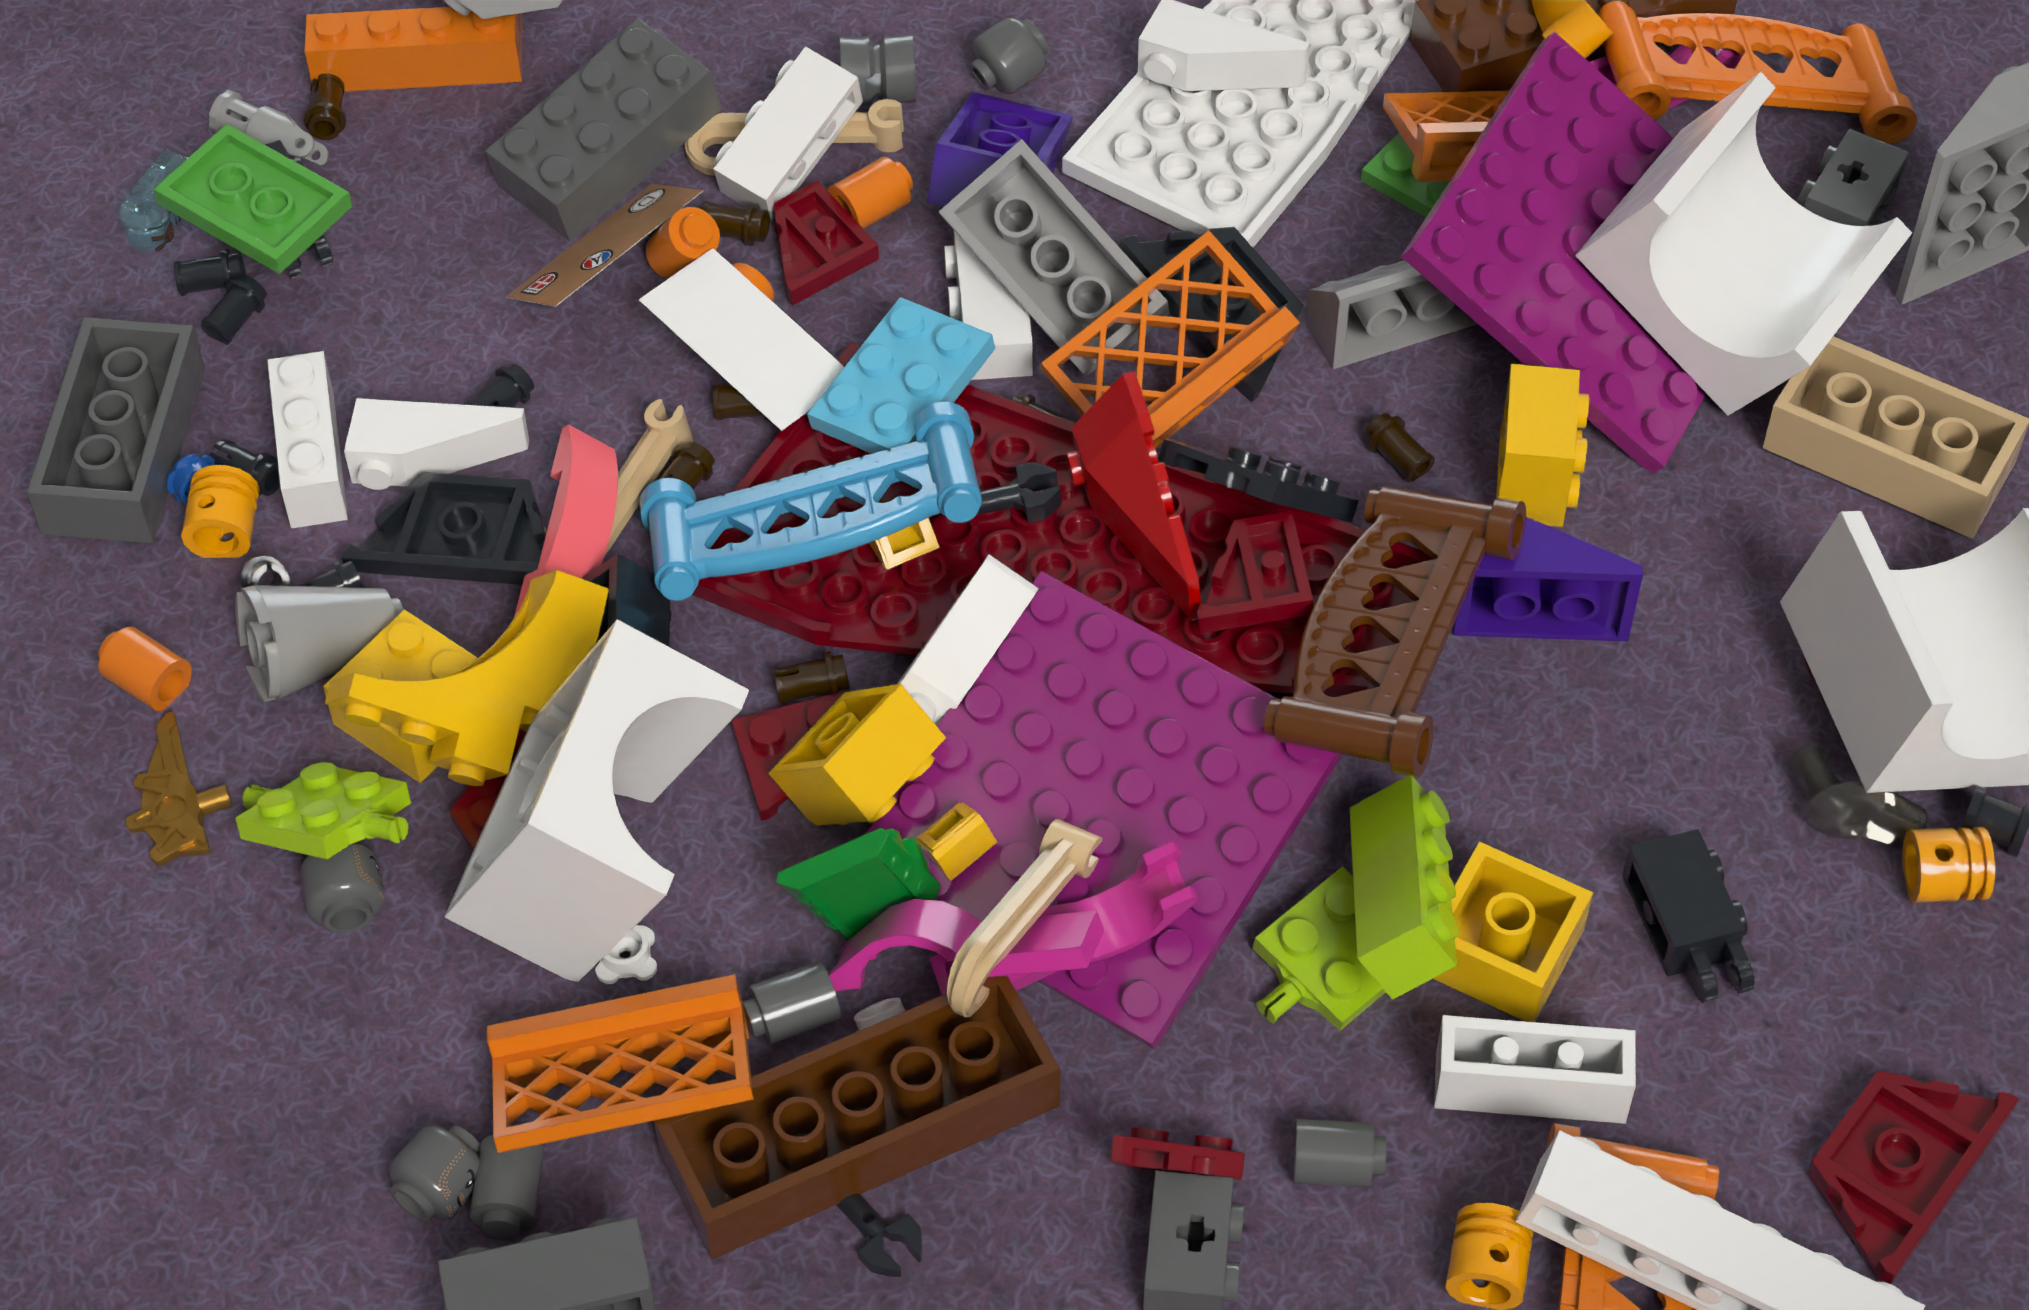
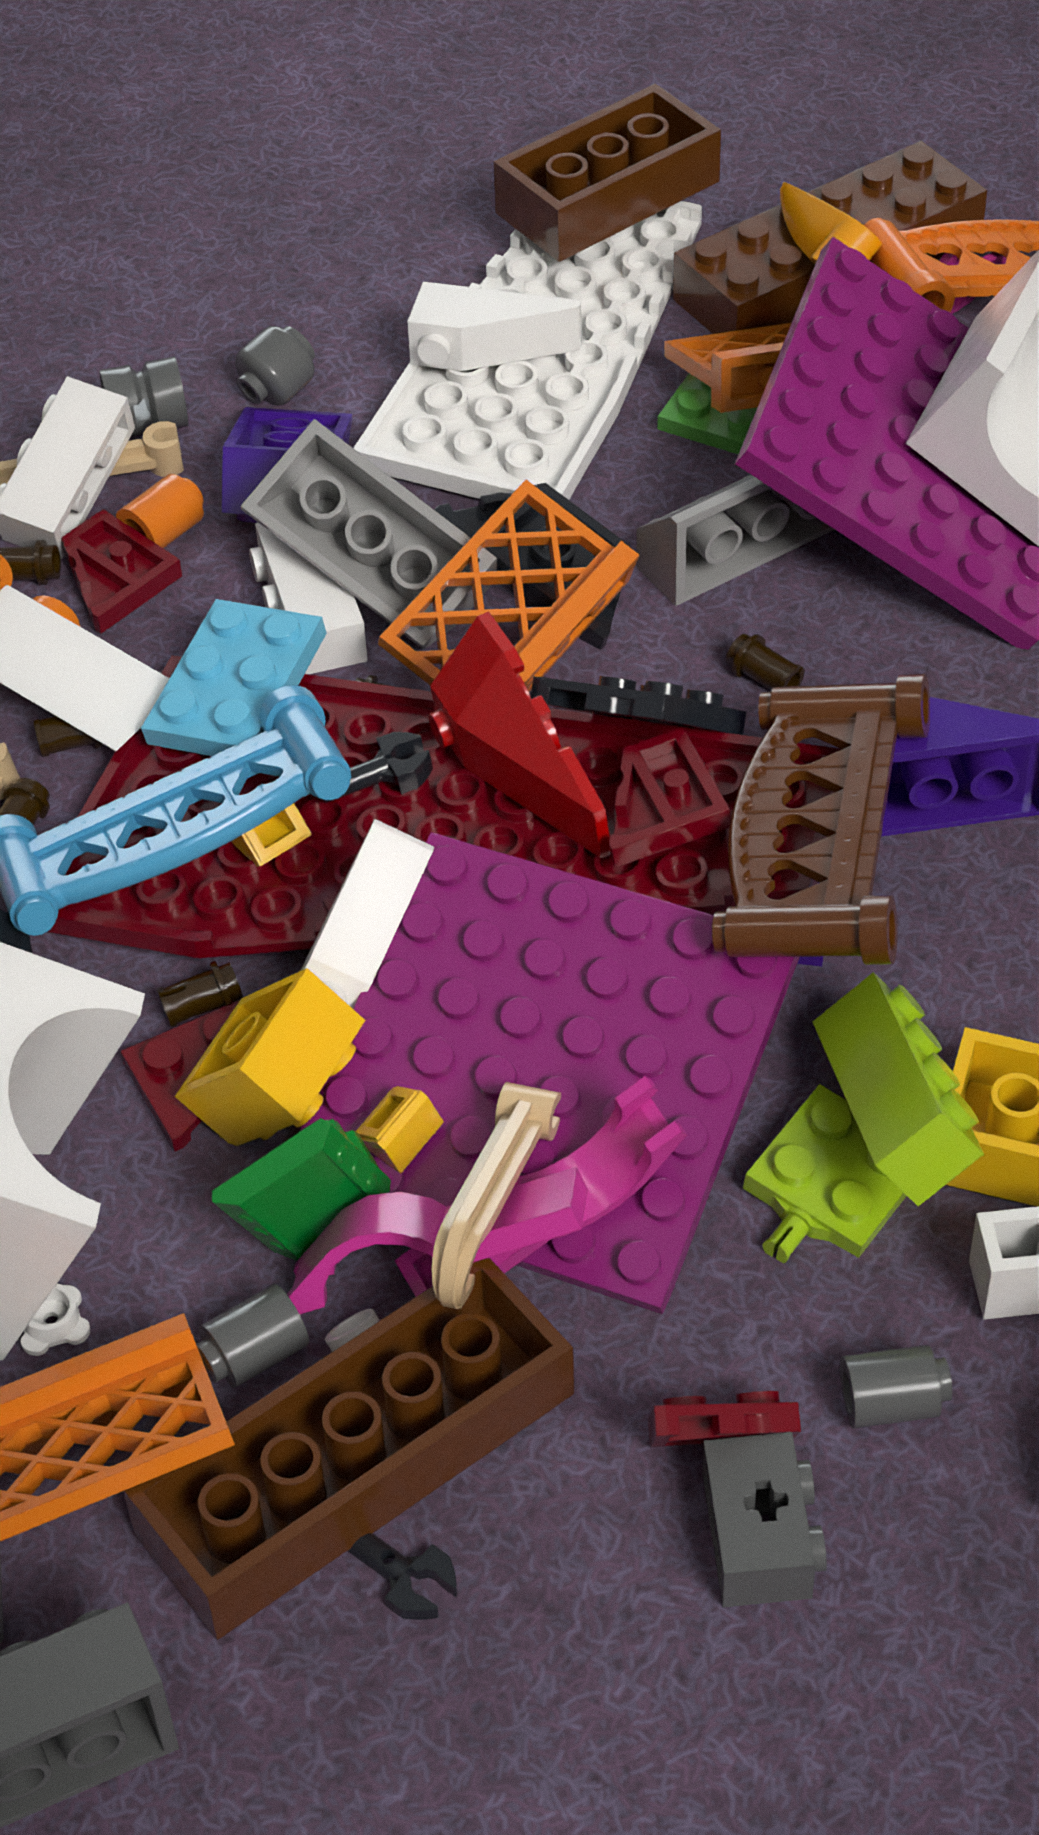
camera: 10 degrees left, 5 degrees down
yellow brick [1496,364,1589,527] -> none

